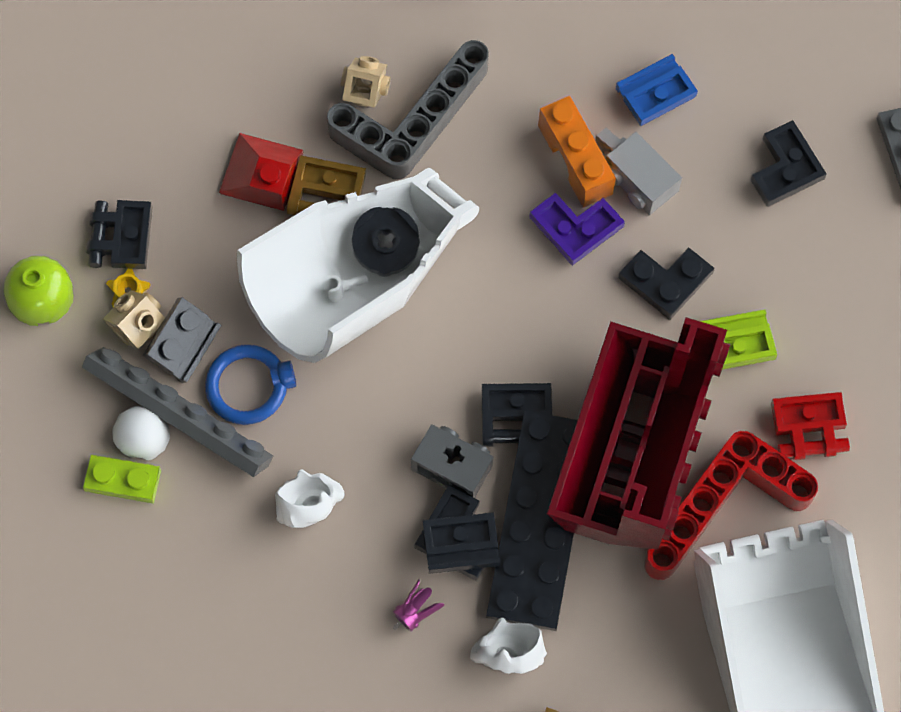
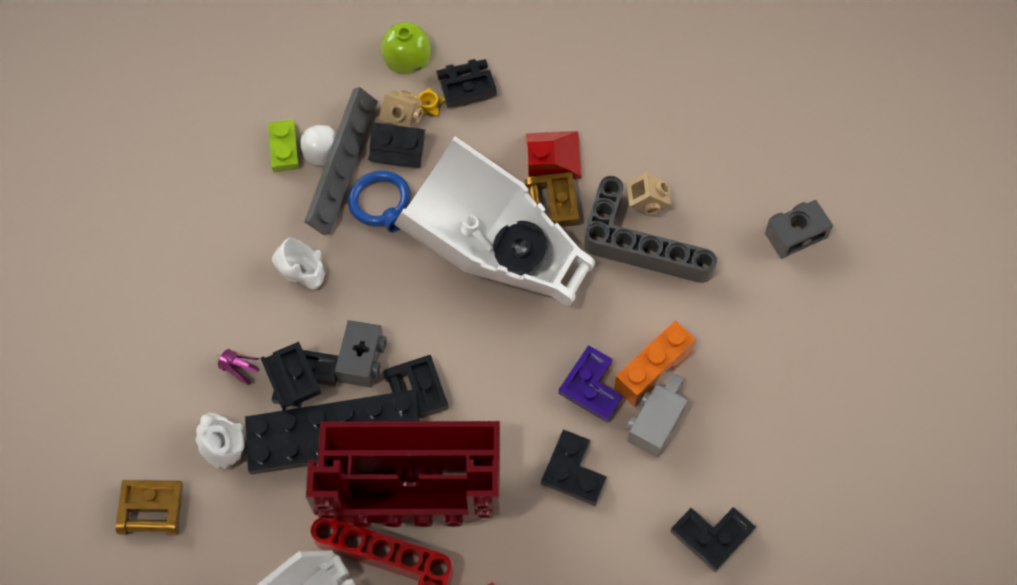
camera: 75 degrees right, 5 degrees down
blue plate [615,54,698,126] -> none
lime plate [701,309,778,370] -> none

